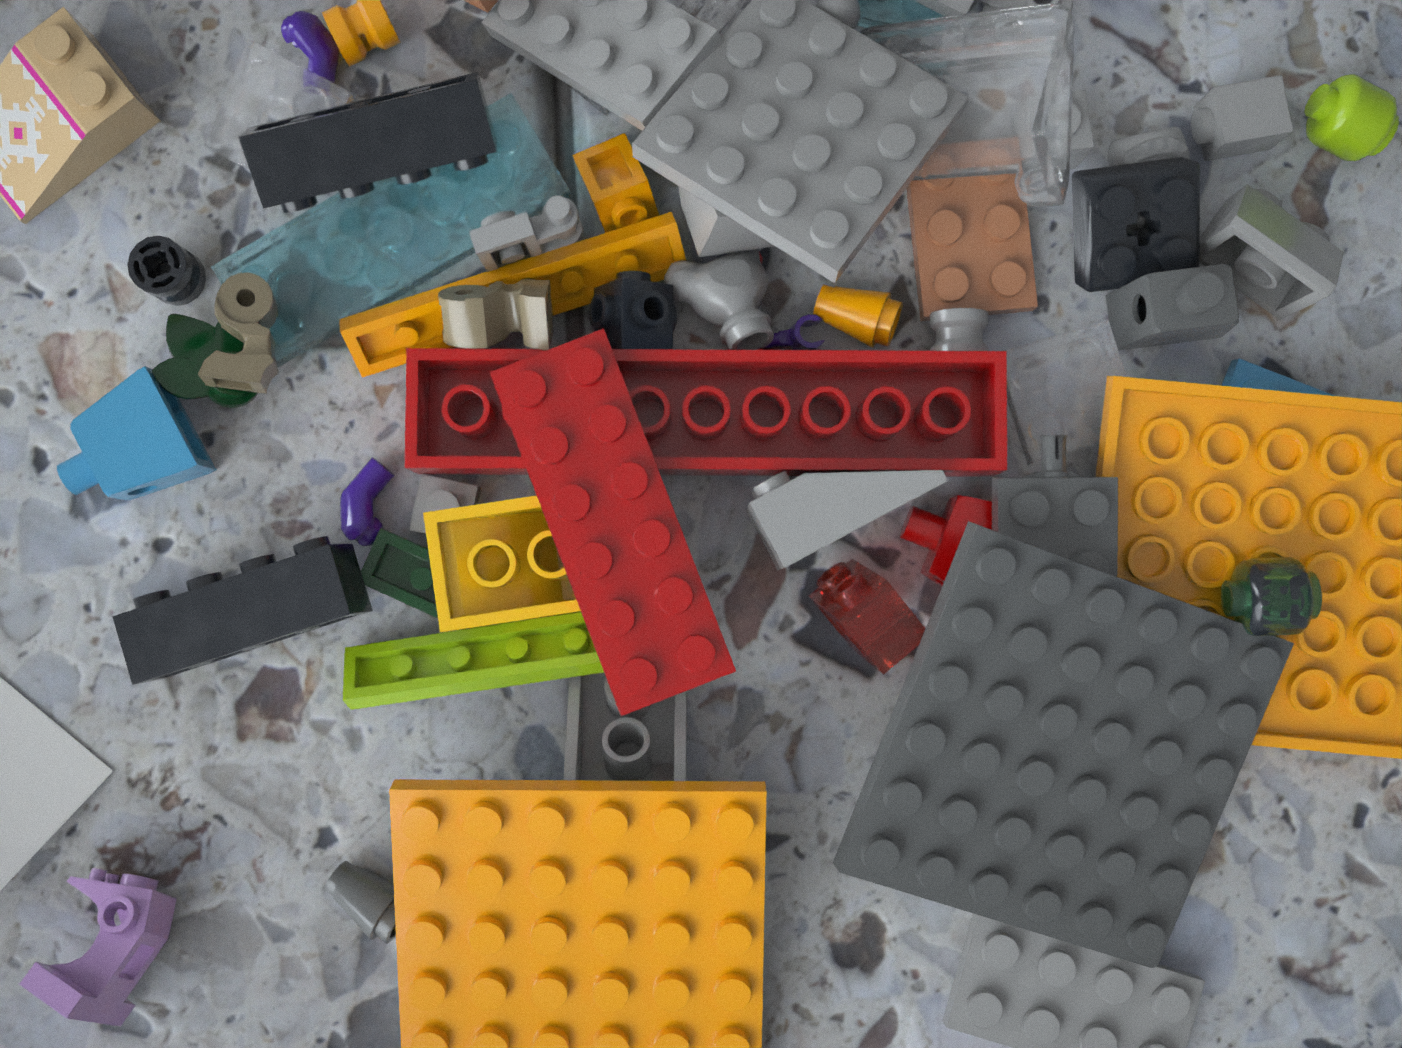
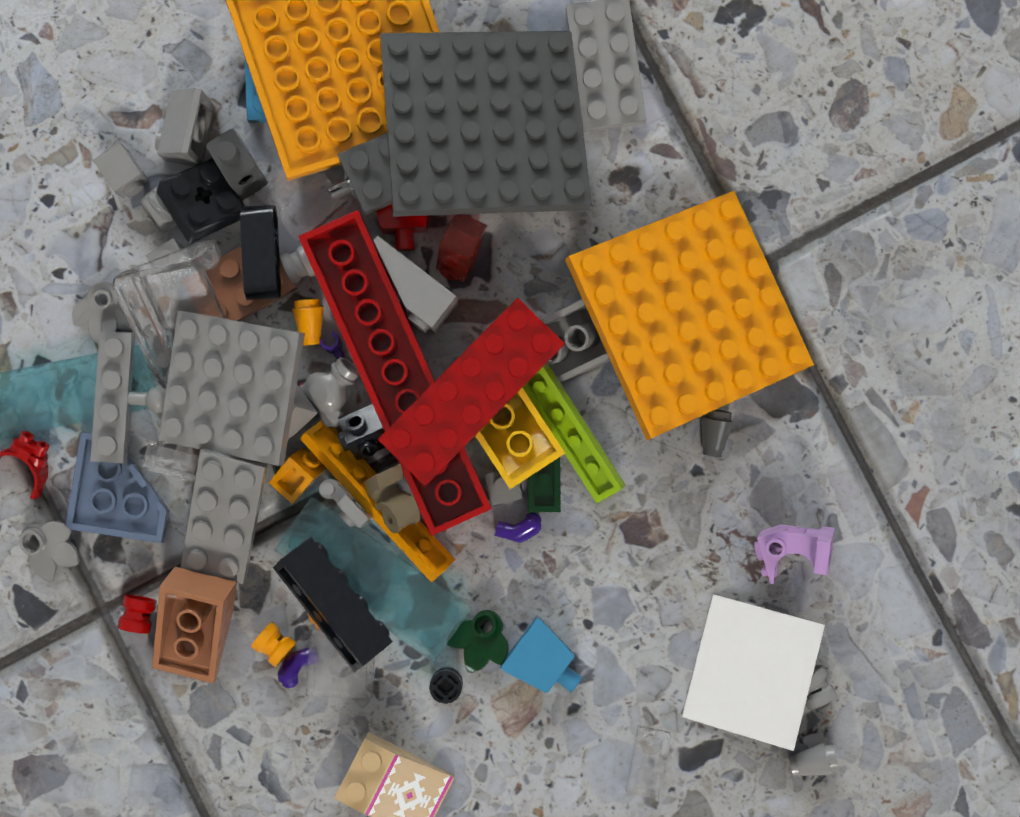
camera: 110 degrees left, 0 degrees up
black brick [112,536,373,685] -> none
dark tan leg [198,272,279,394] -> none
clear green head [1221,557,1322,636] -> none
lime head [1304,74,1399,161] -> none
none -> black beam [240,205,281,300]

